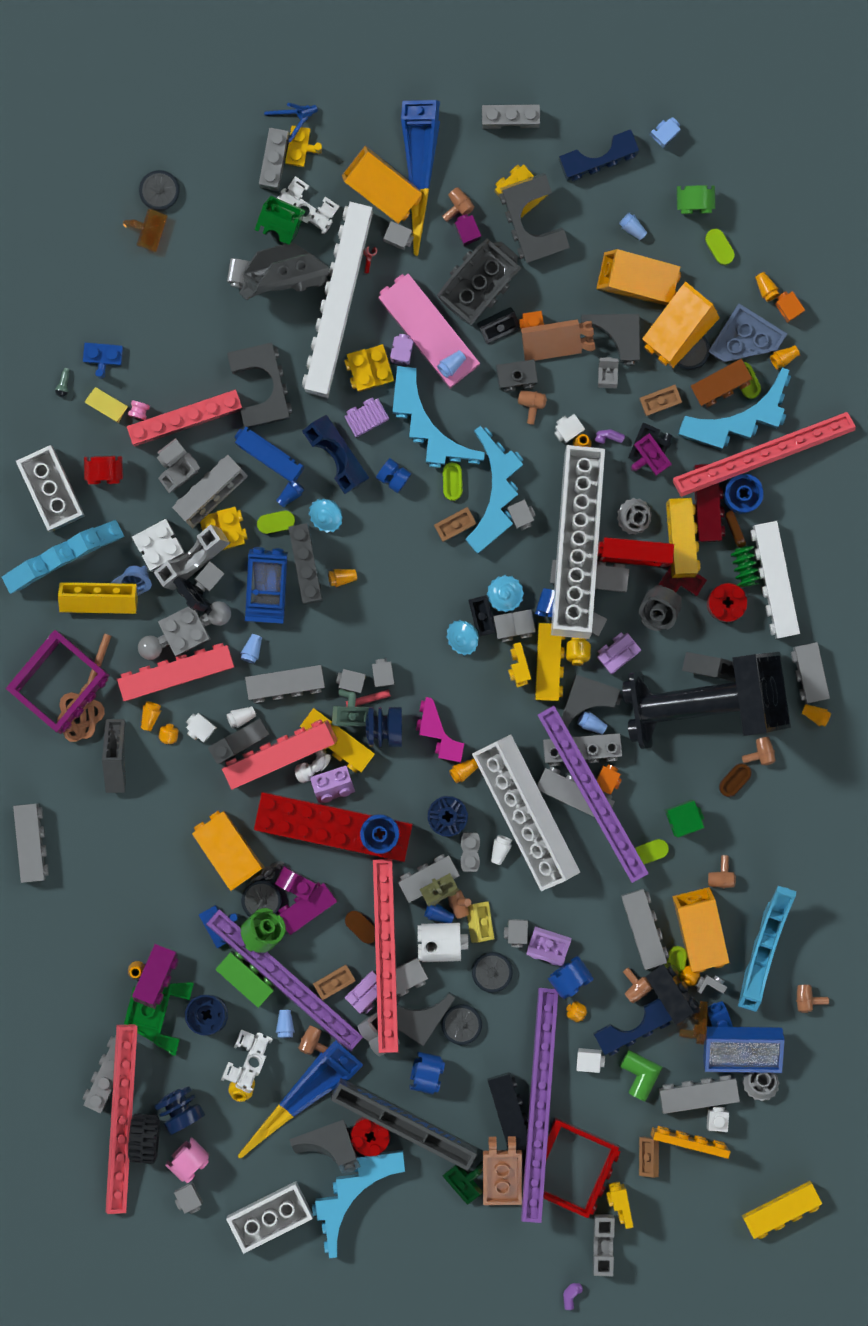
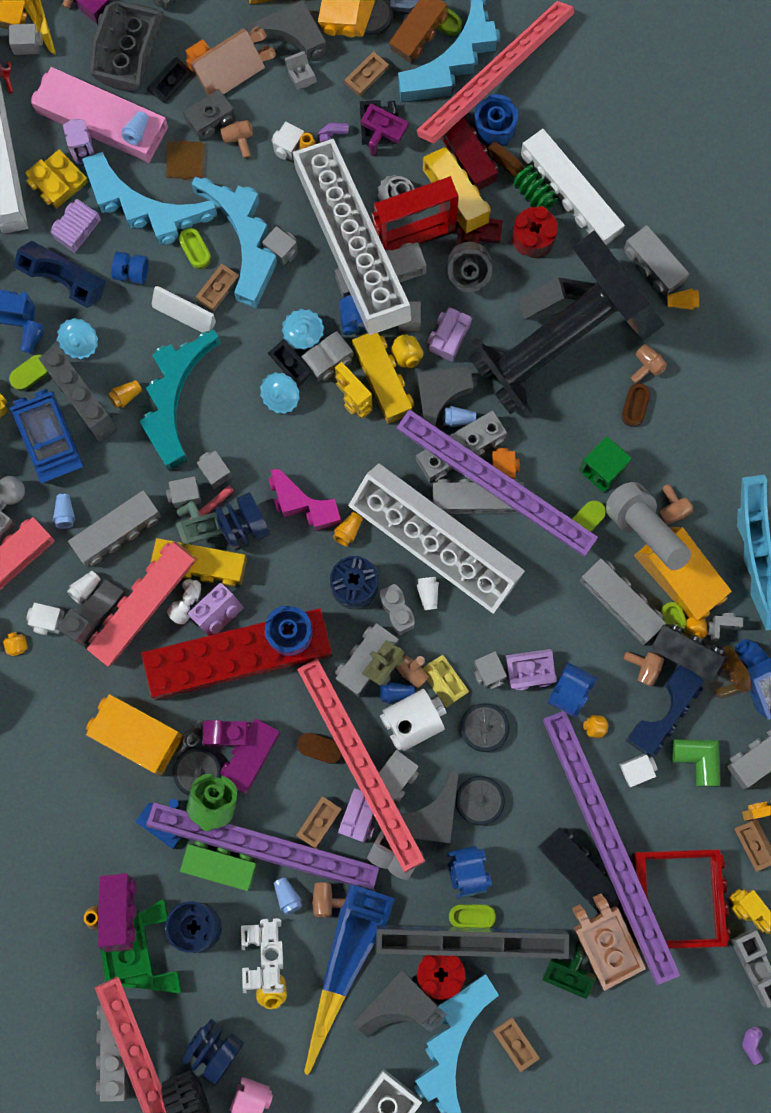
camera: 20 degrees left, 10 degrees down
none -> teal arch [139,330,221,471]
none -> white slope [152,286,216,333]
none -> clear orange piece [166,140,203,180]
none -> lime tile [449,905,496,928]
none -> medium nougat plate [492,1017,540,1072]
none -> light grey piece [606,482,691,570]

